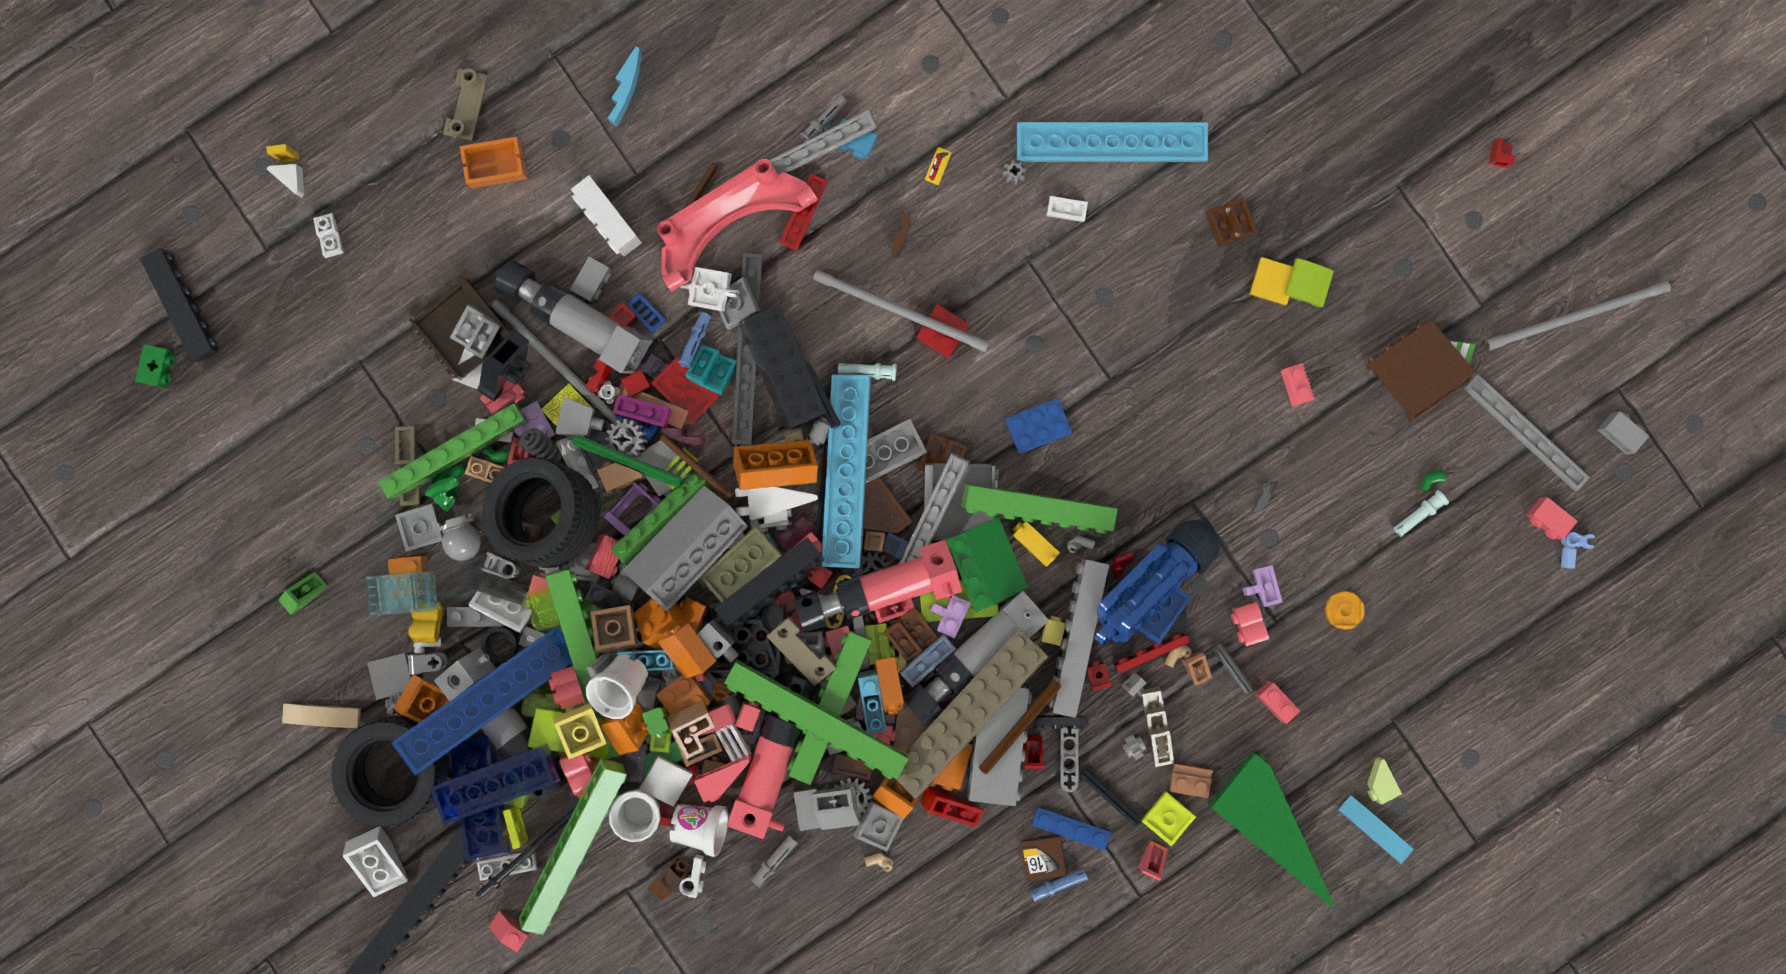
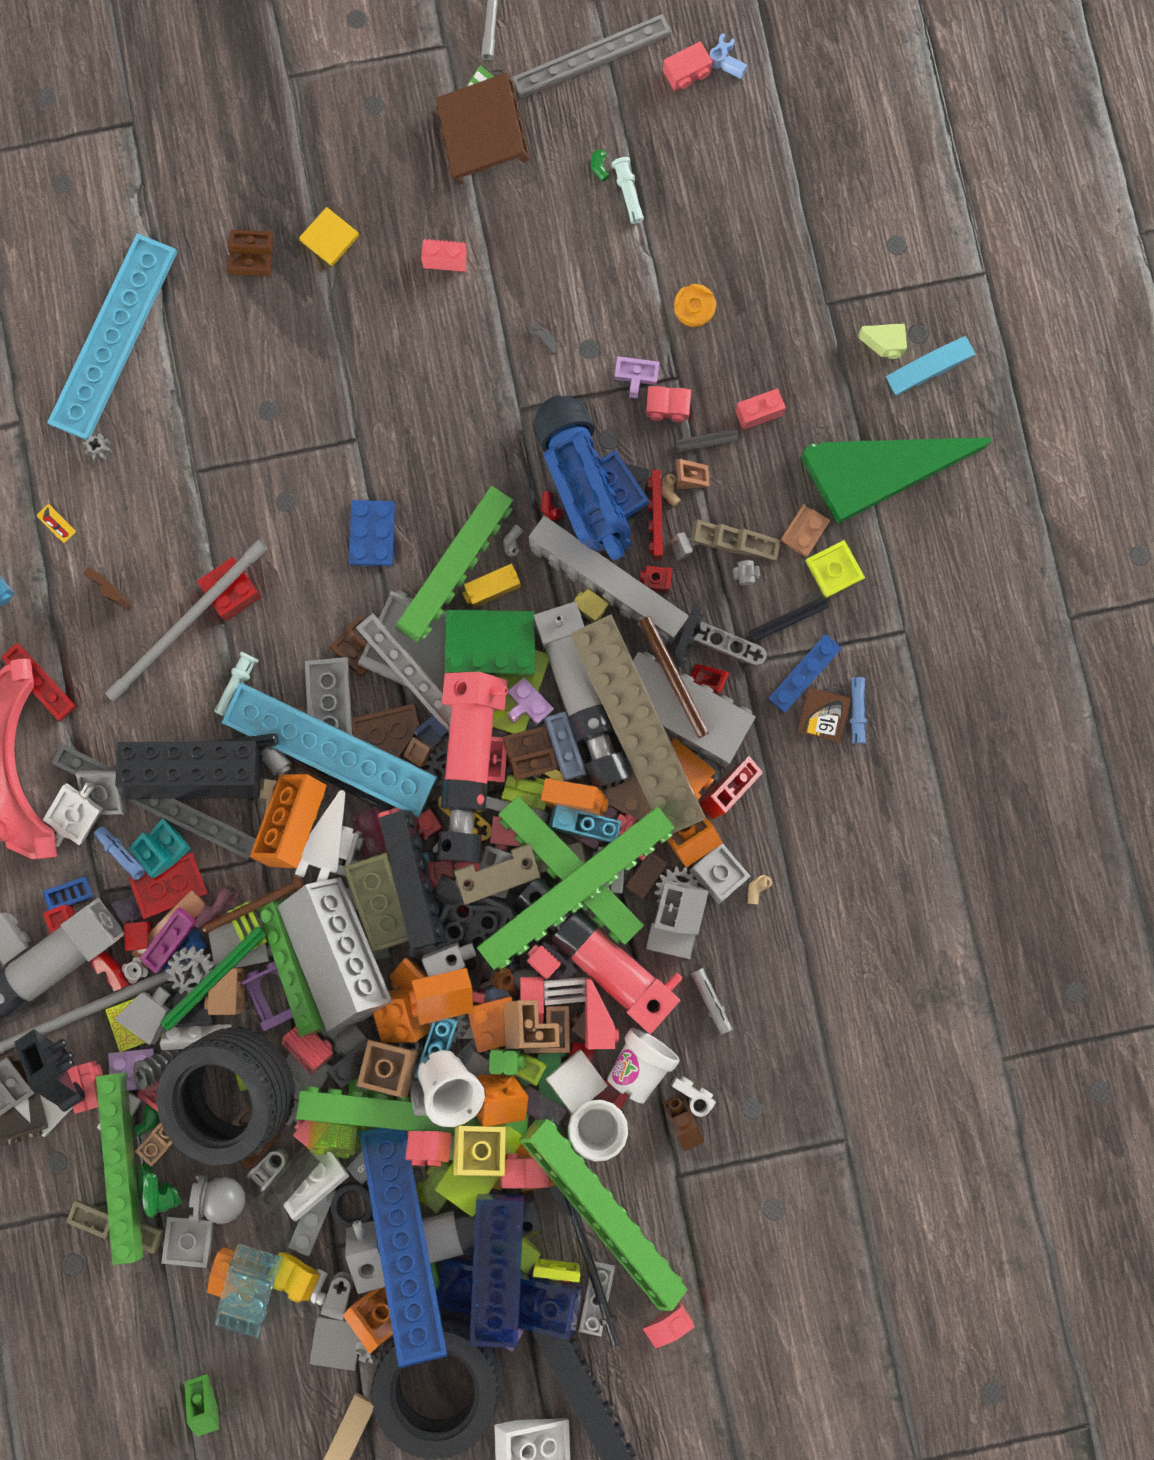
camera: 65 degrees left, 5 degrees down
white plate [1047,196,1088,222] -> none
coral slope [1138,841,1168,881] -> none
lime slope [1285,258,1334,307] -> none

